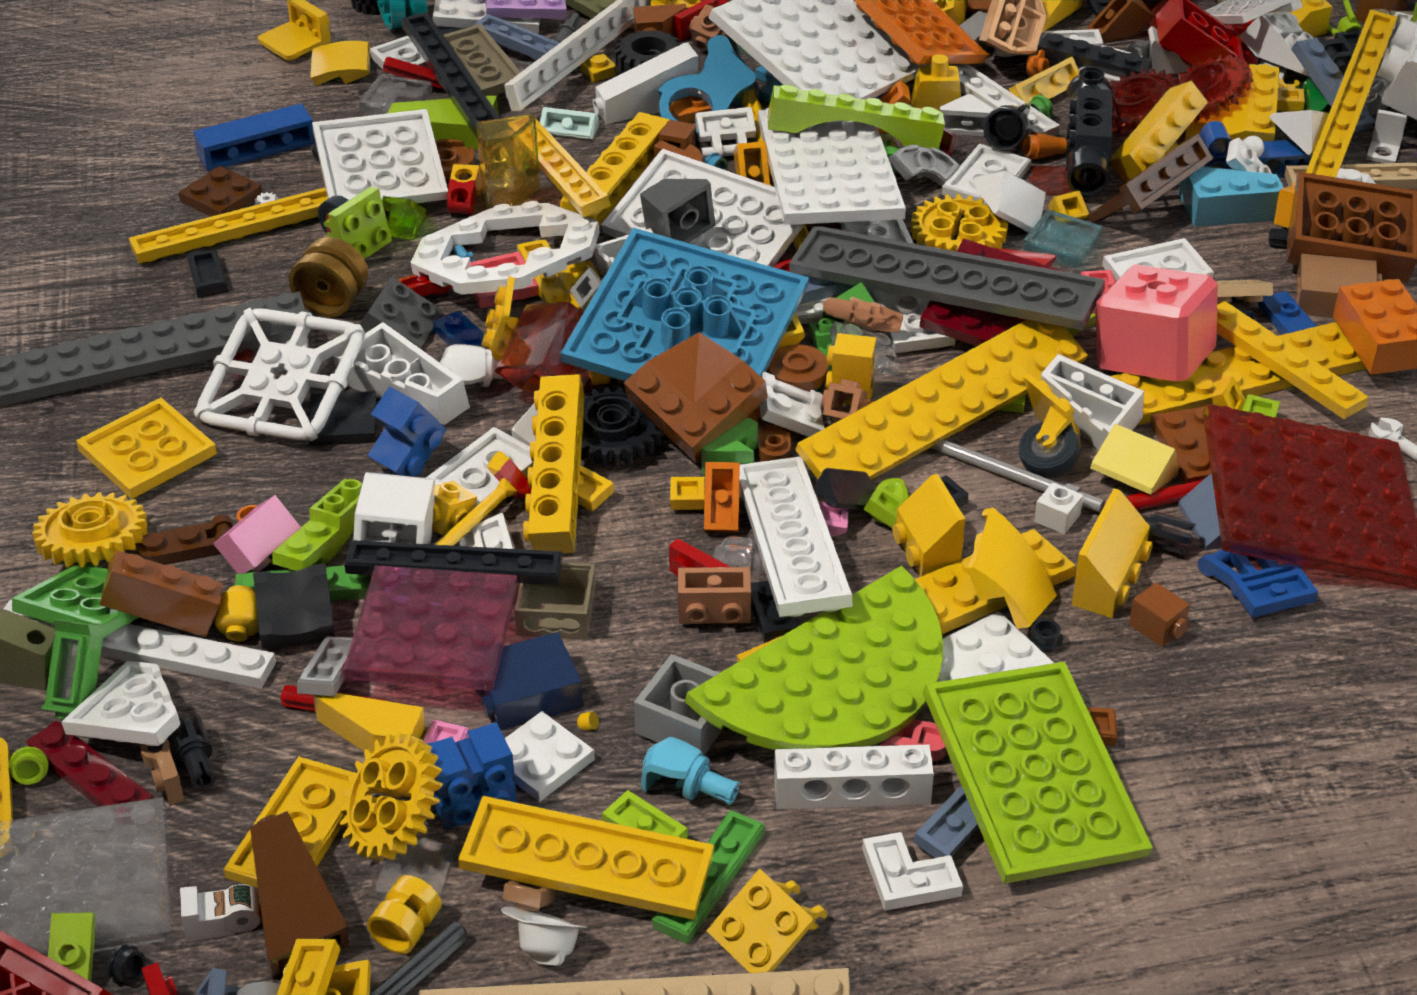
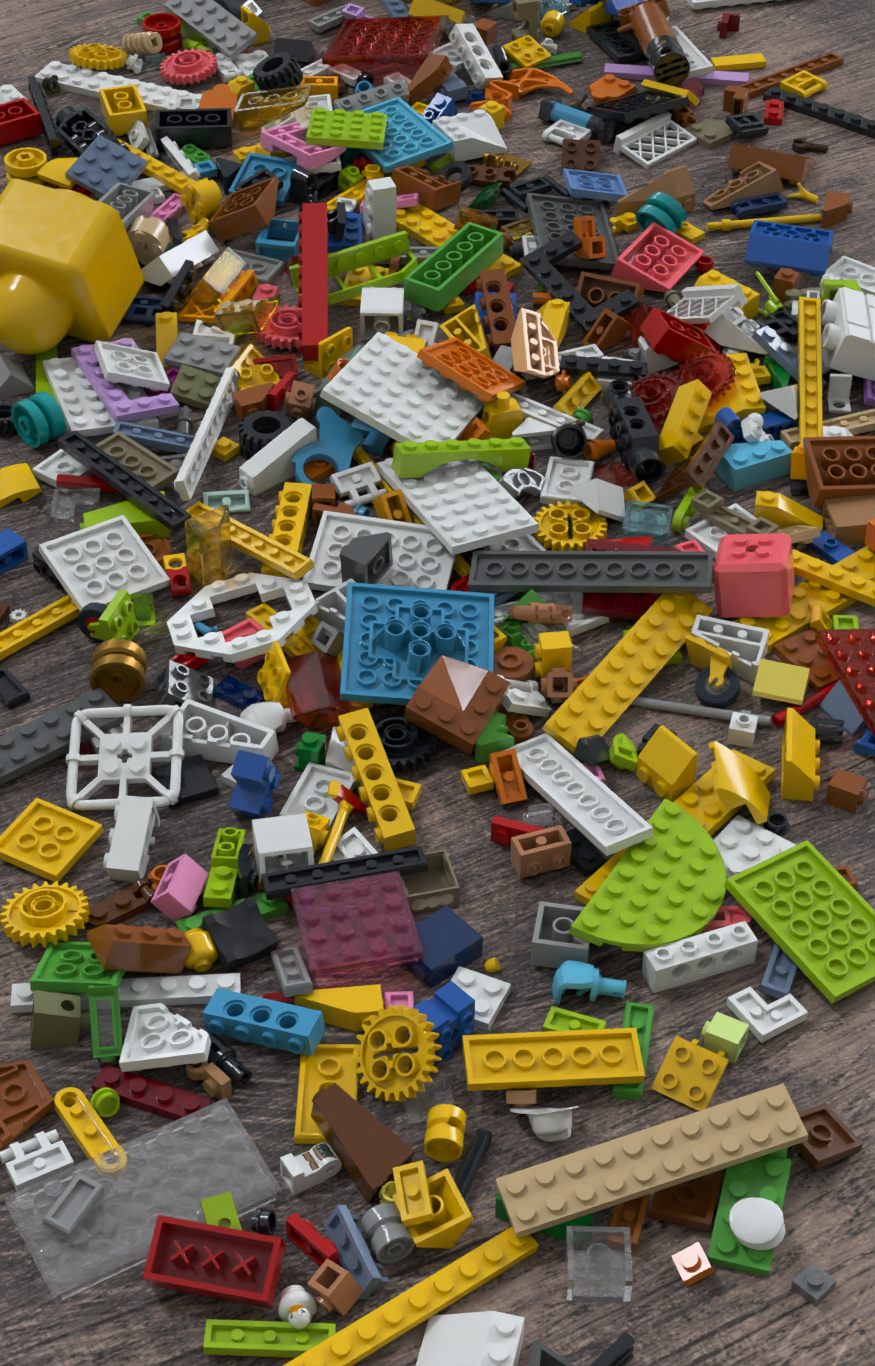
camera: 20 degrees left, 0 degrees up
none -> white wedge [103,795,161,882]
none -> dark azure brick [203,988,326,1056]
none -> black slope [238,843,259,899]
none -> green brick [294,731,327,772]
none -> lime plate [671,486,705,533]
none -> dark tan slope [691,489,779,535]
none -> yellowish green brick [701,1012,749,1063]
none -> yellow slope [754,491,824,530]

